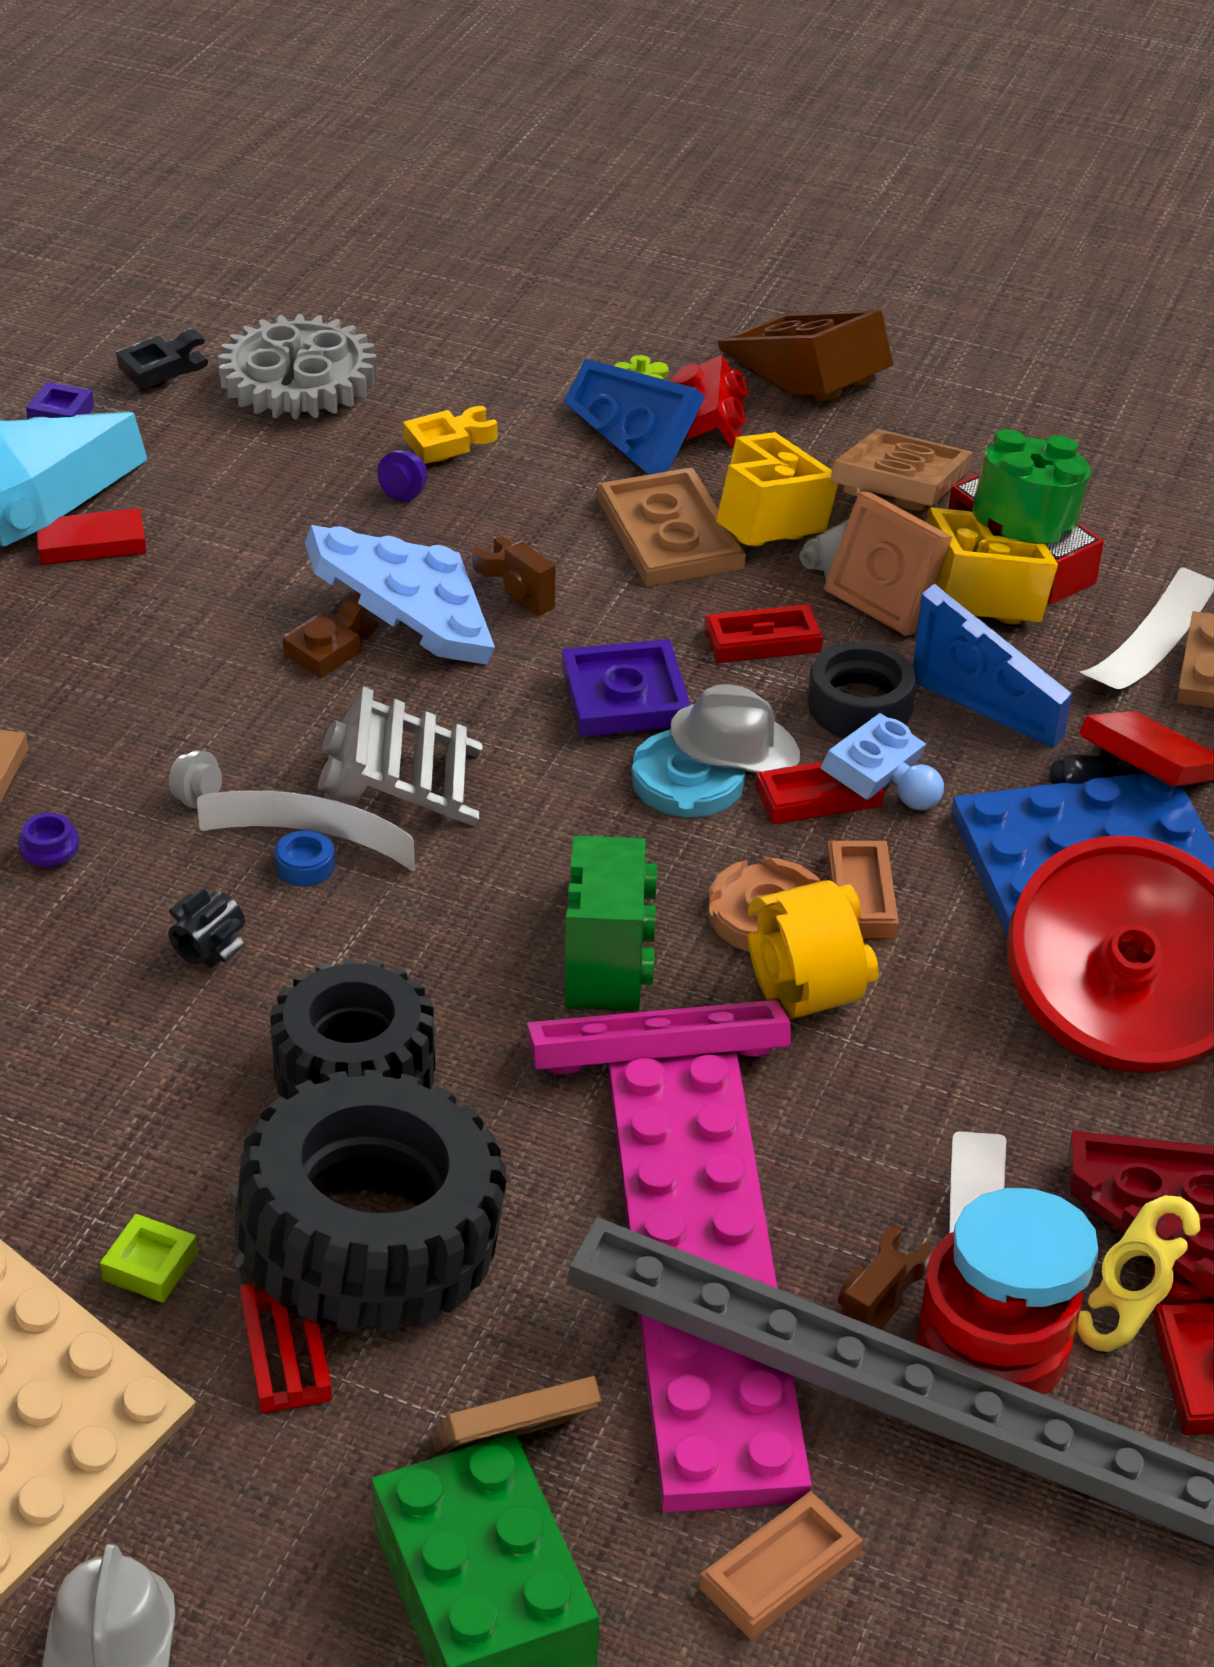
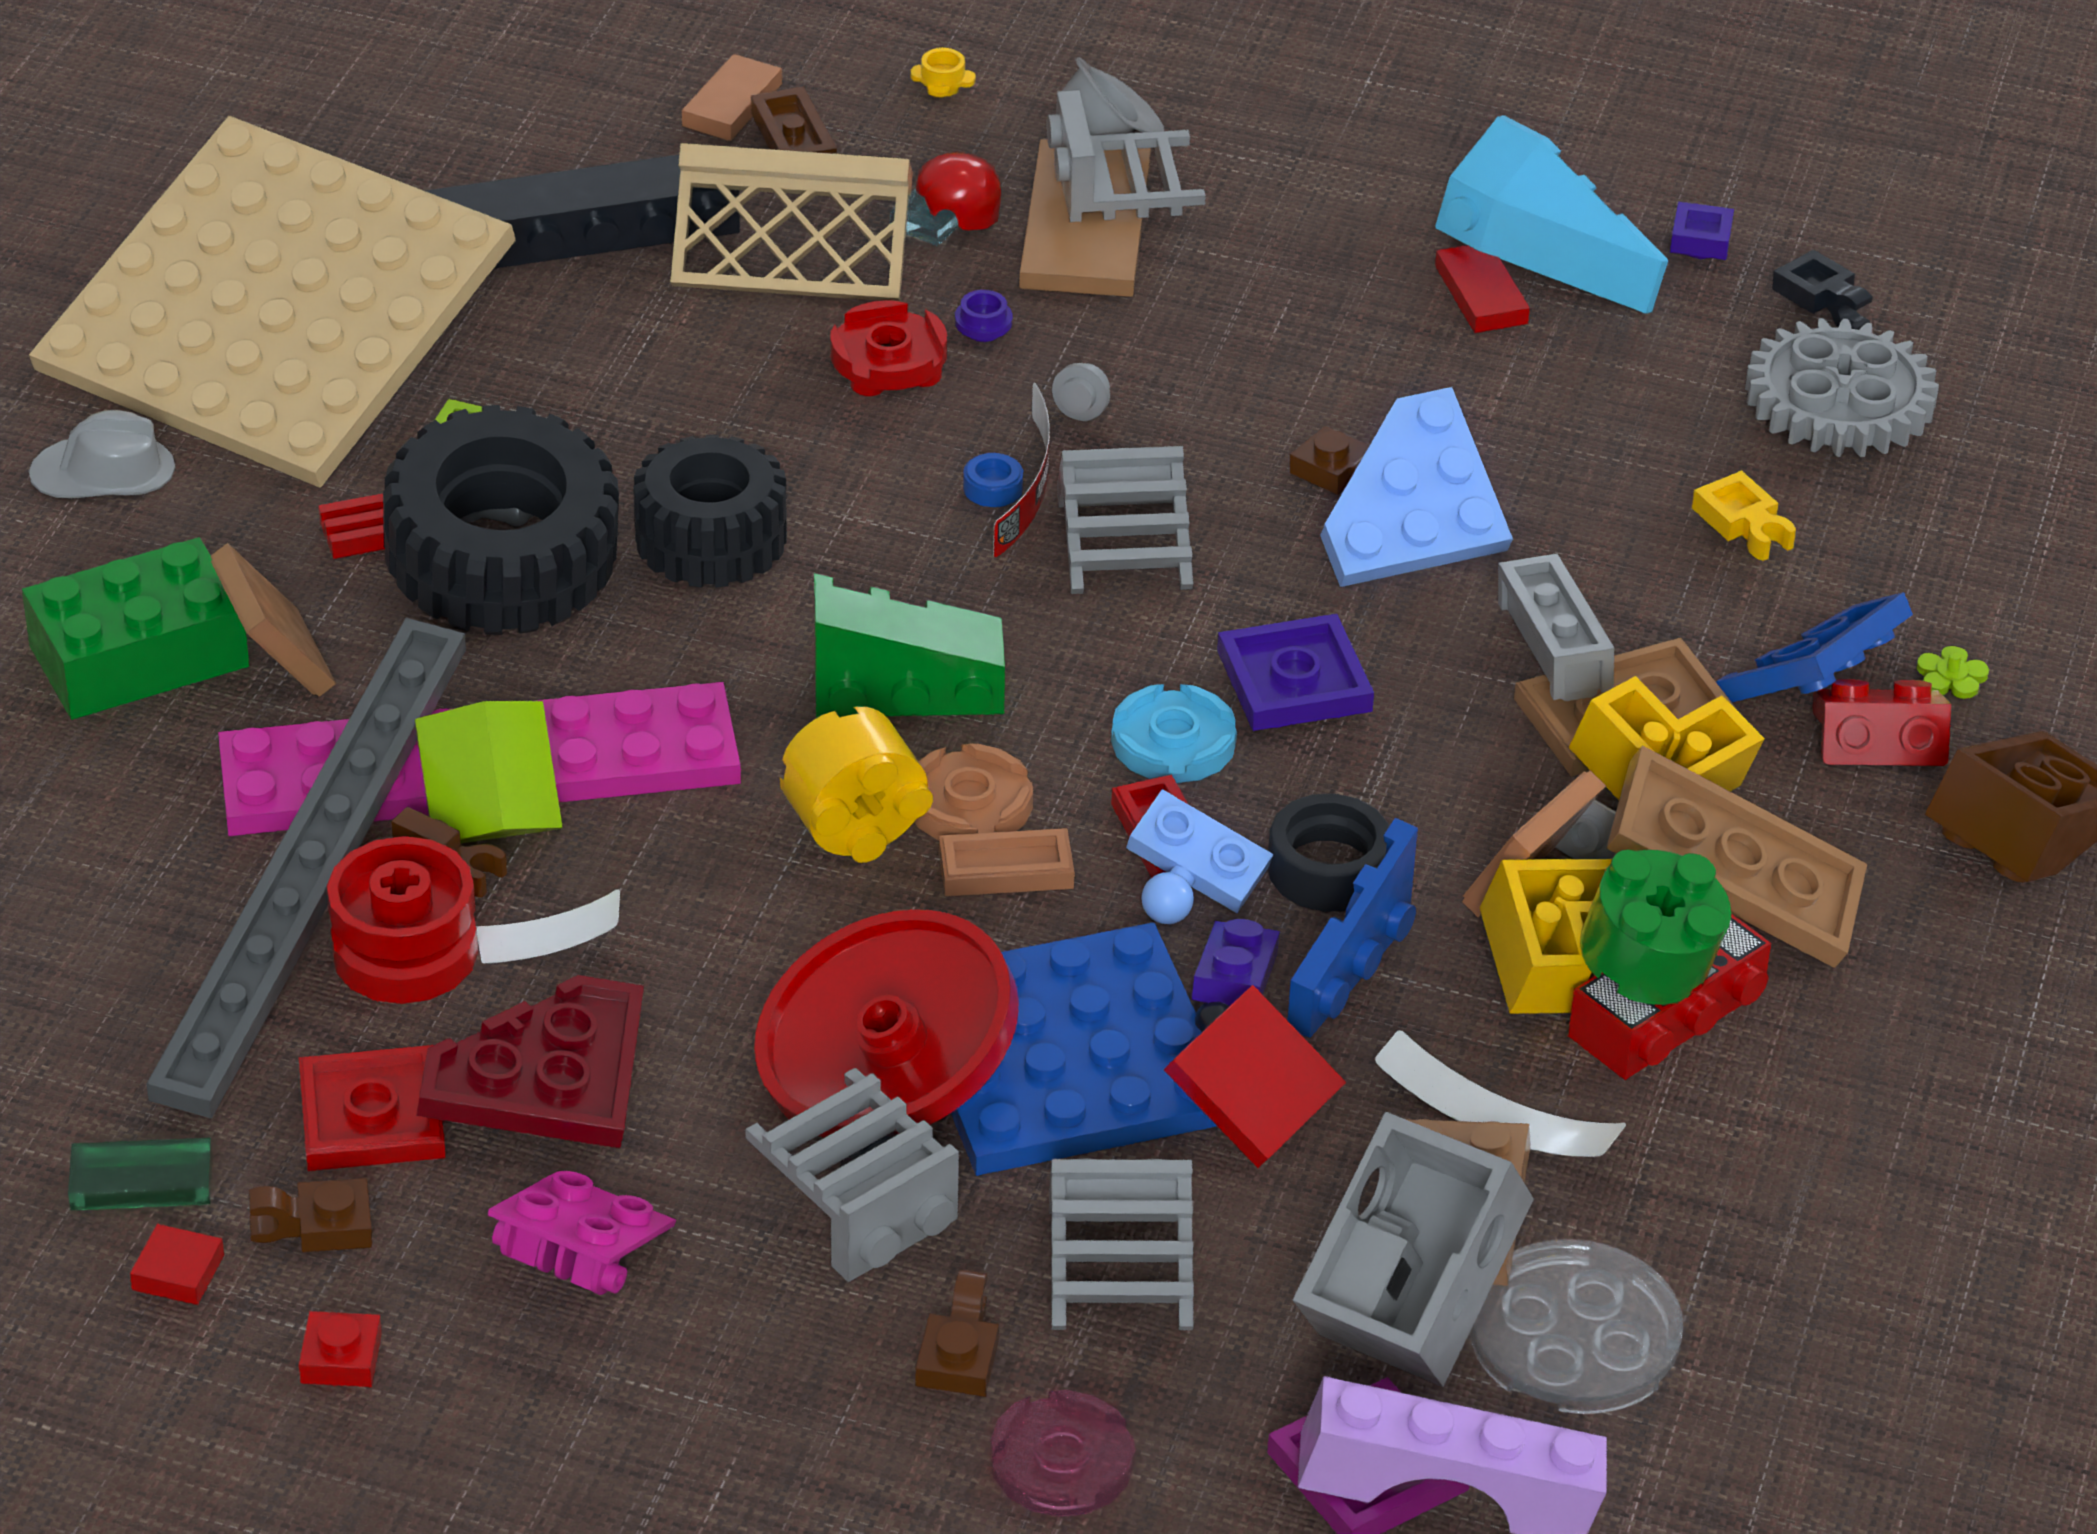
camera: 85 degrees right, 0 degrees up
black gear [168,887,245,968] -> none
dark purple plate [377,450,427,501] -> none
reddish brown plate [472,536,556,616] -> none
dark pink plate [527,1000,791,1074] -> none
light grey piece [670,684,800,773] -> none
nougat tile [699,1491,863,1640] -> none
red tile [704,604,823,663] -> none
medium azure tile [953,1188,1098,1307] -> none
light yellow piece [1076,1195,1200,1352] -> none
none -> lime slope [414,701,563,844]
none -> red plate [830,300,947,396]
none -> dark purple plate [1192,919,1280,1006]
none -> light grey container [1498,554,1614,701]

